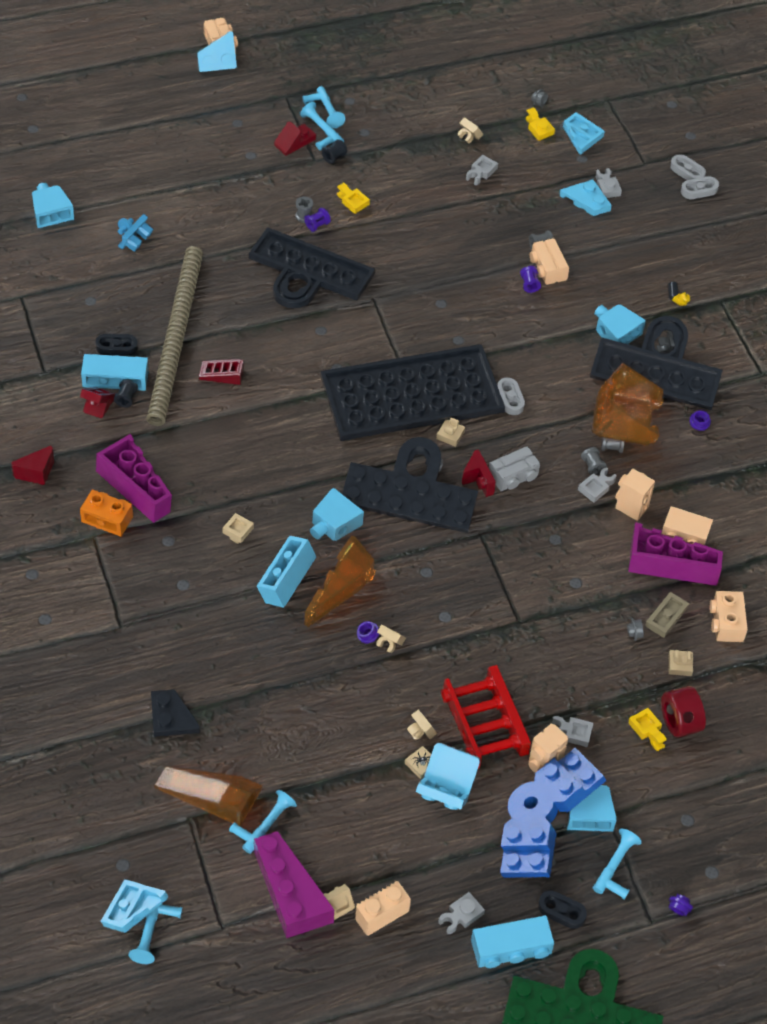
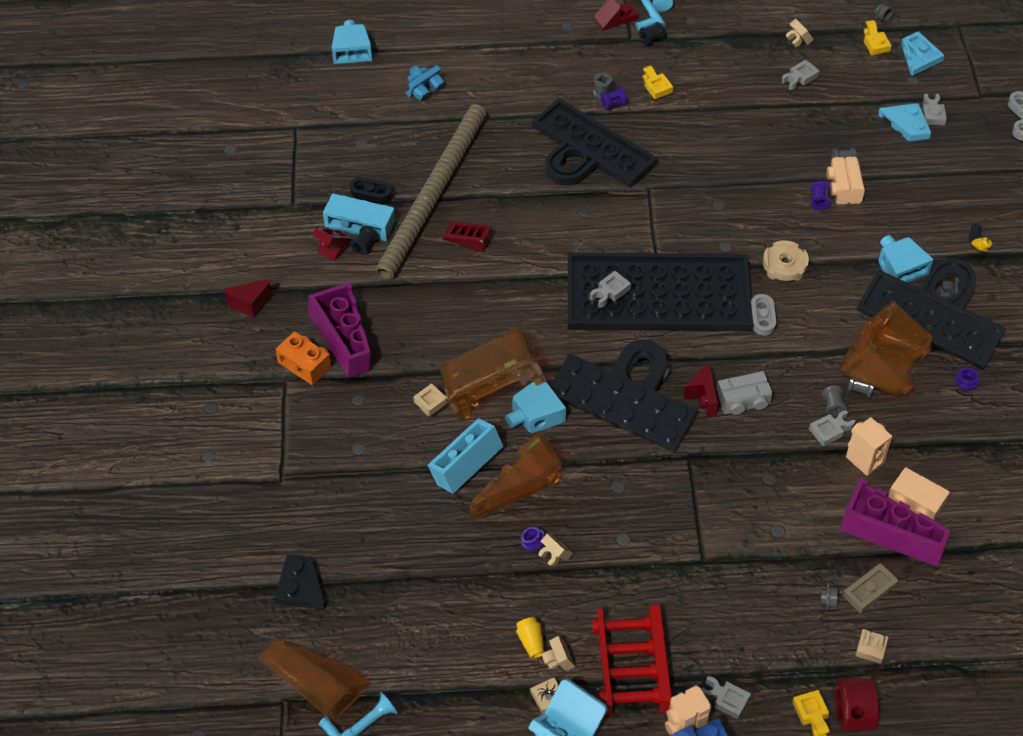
camera: 20 degrees right, 0 degrees up
tan tile [436,418,465,447] -> none
light nougat brick [709,591,748,642] -> none
none -> clear orange windscreen [440,329,547,421]
none -> yellow cone [516,617,544,659]
none -> light grey plate [590,271,631,308]
none -> tan plate [763,241,809,281]

